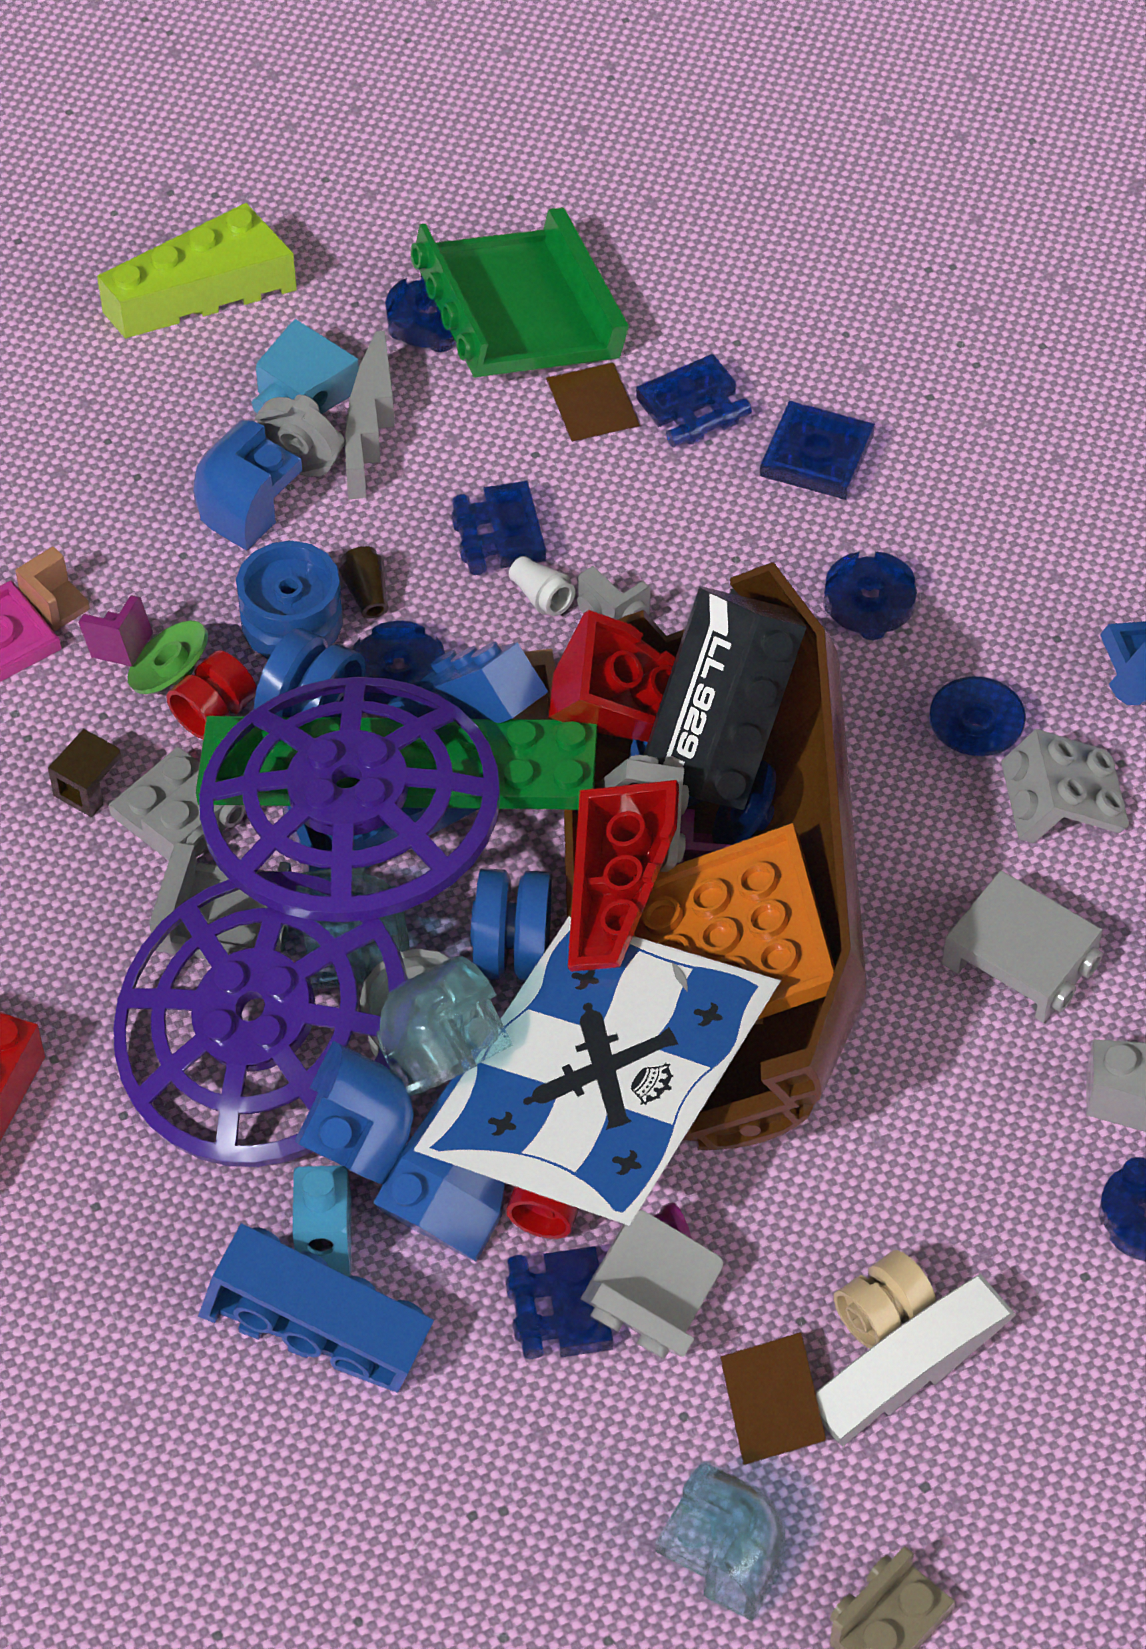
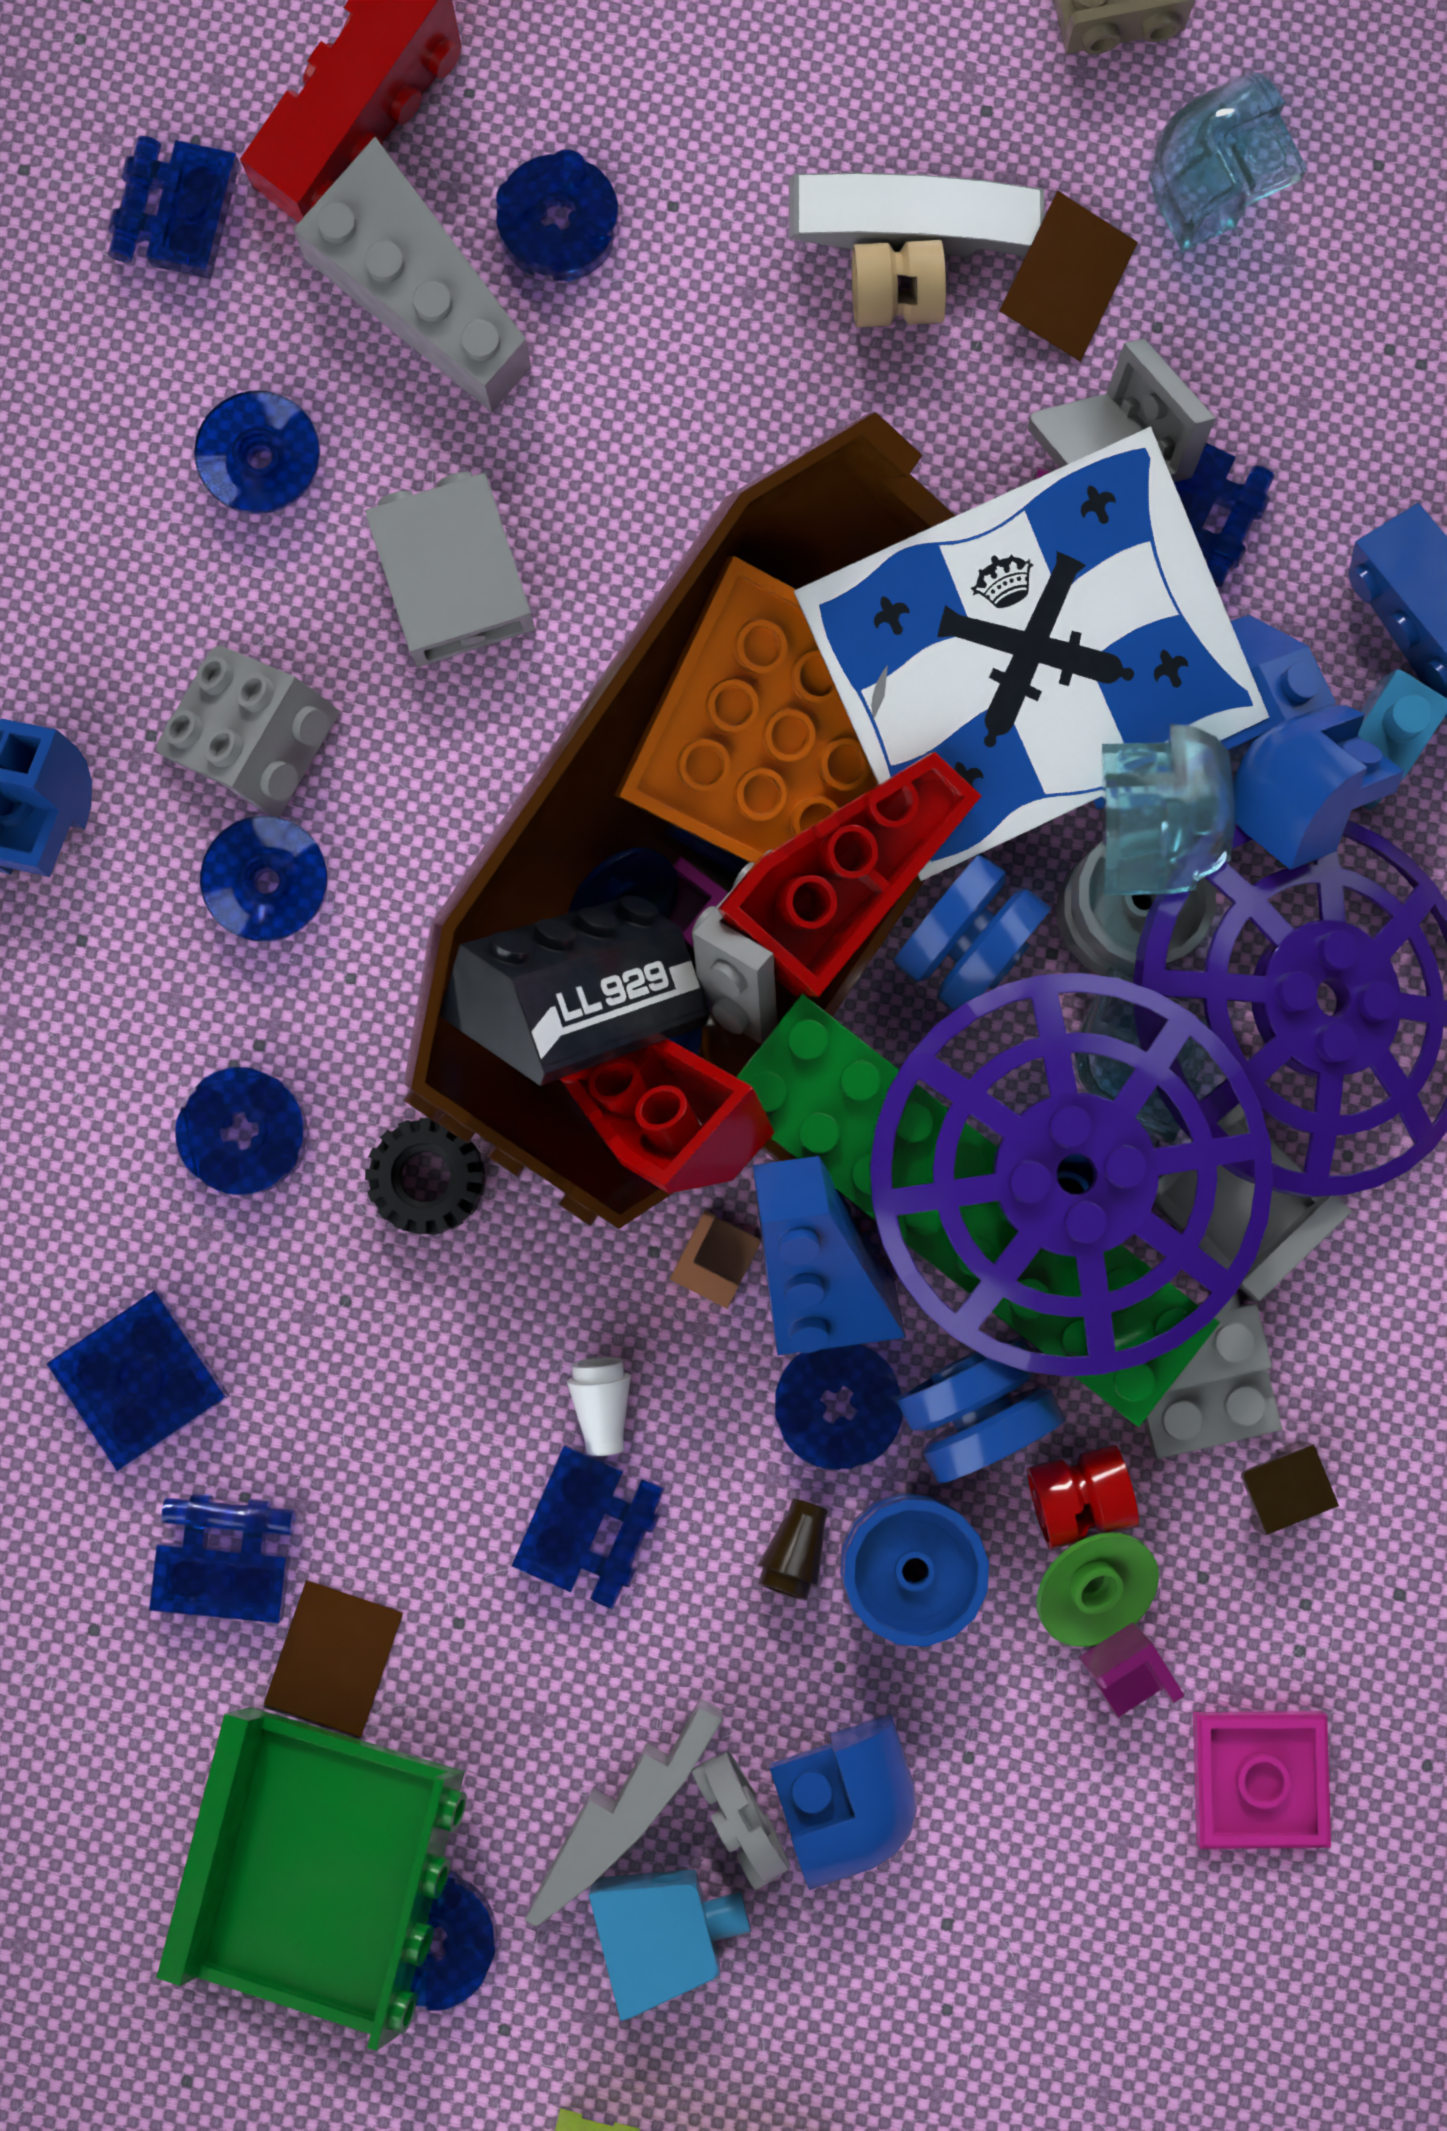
camera: 145 degrees left, 30 degrees up
nougat panel [15,546,90,632] -> none
light grey bracket [577,566,650,619] -> none

